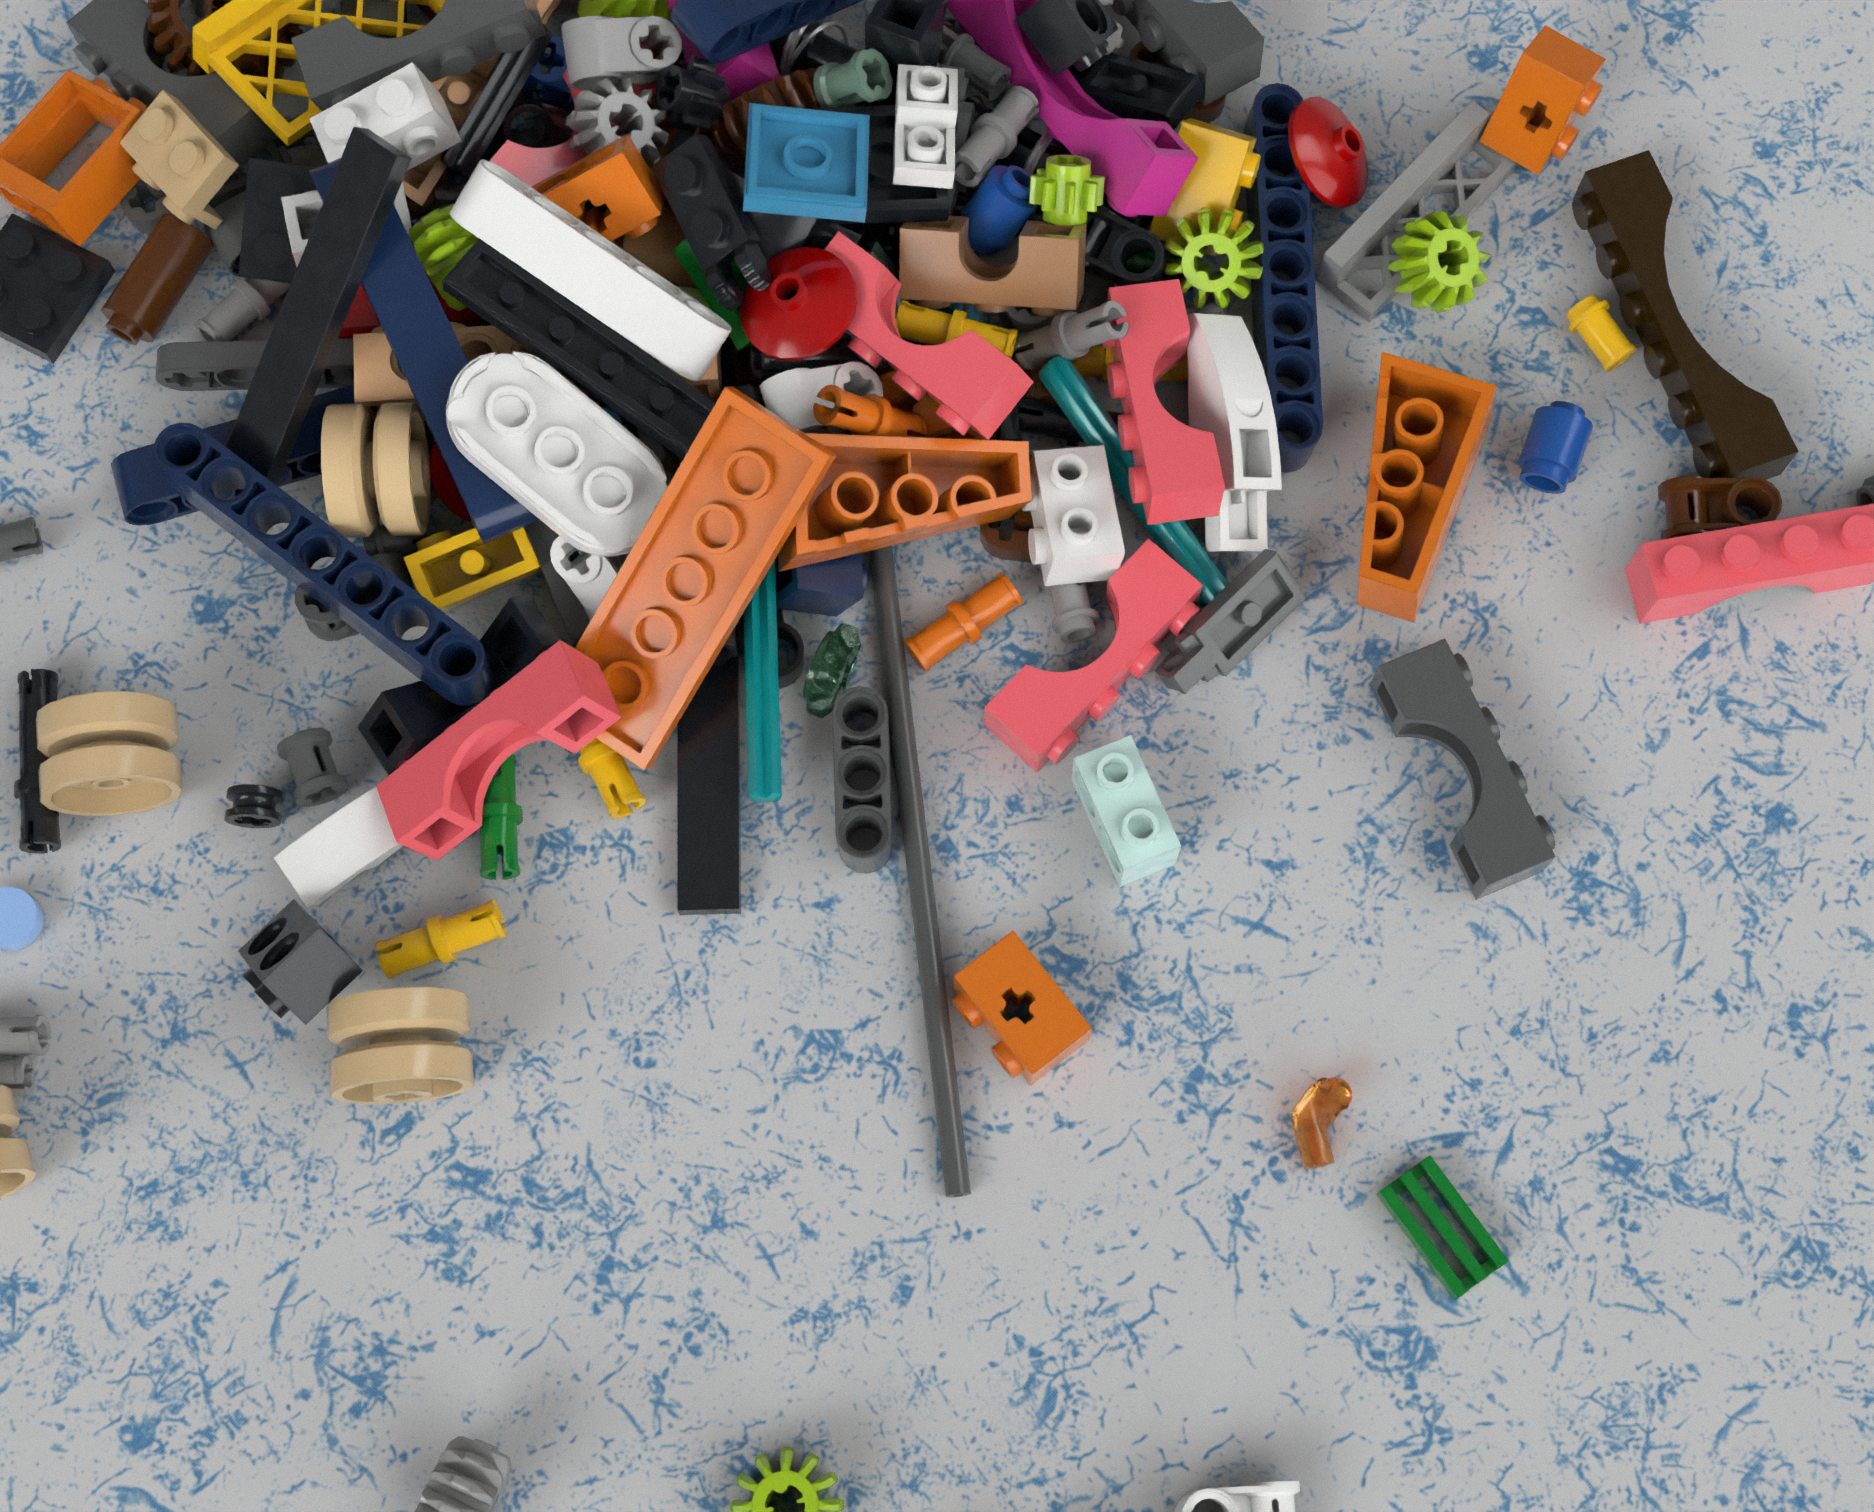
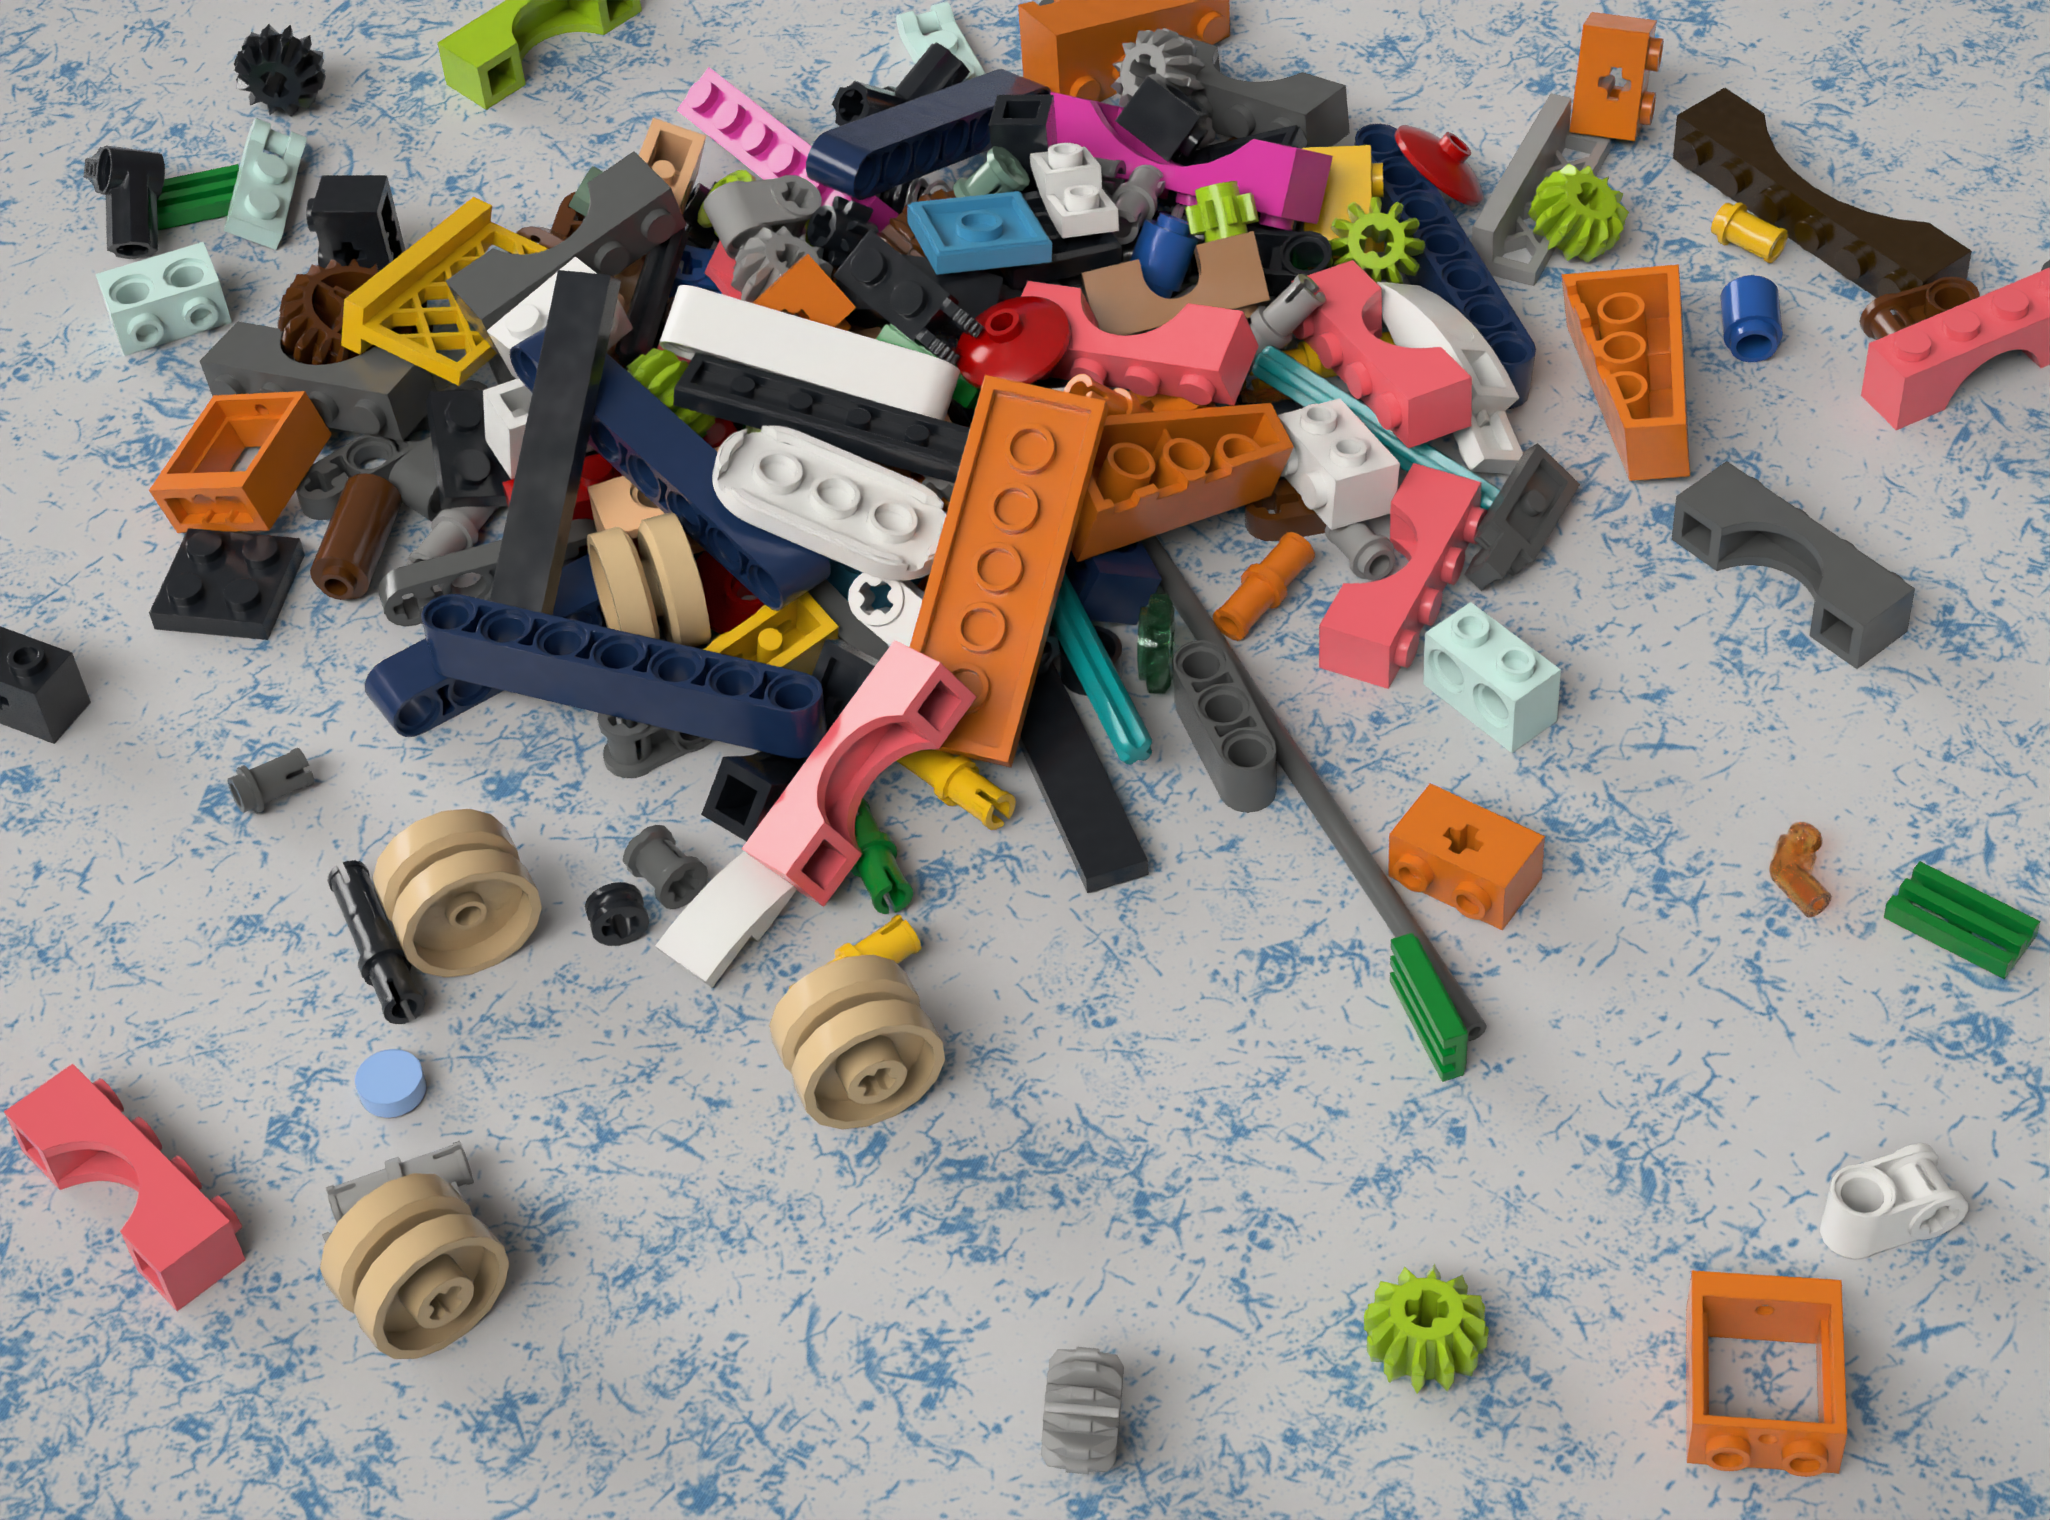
camera: 15 degrees left, 25 degrees down
tan bracket [120,89,239,230] -> none
black brick [238,899,363,1025] -> none
none -> green tile [1390,933,1468,1082]

